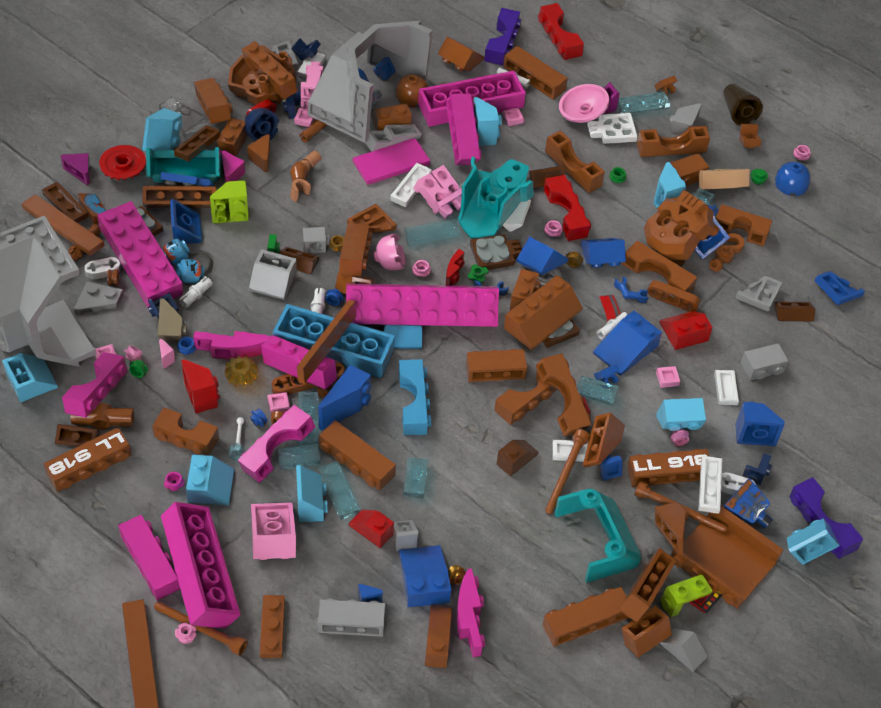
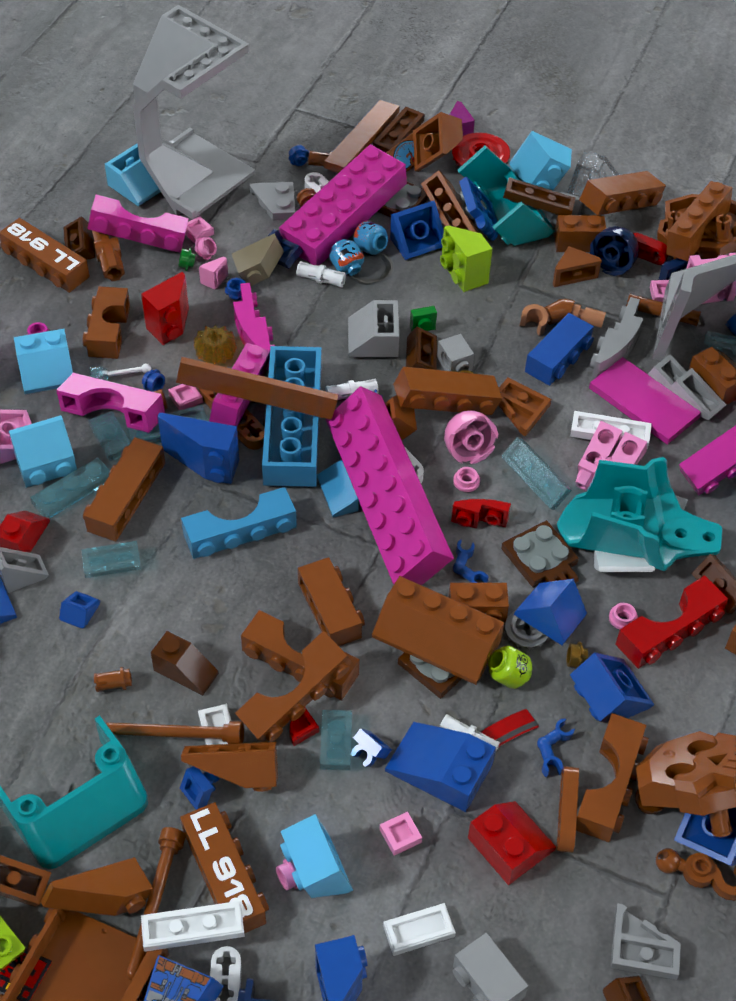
camera: 75 degrees right, 0 degrees up
dark pink slope [221,151,245,183] -> none
green plate [468,264,488,283] -> none
none -> blue slope [59,591,100,628]
none -> dark orange pin [94,667,132,692]
none -> dark orange slope [413,112,463,172]
none -> lime head [488,646,532,689]
none -> blue brick [525,313,594,386]
none -> light grey slope [590,297,643,379]

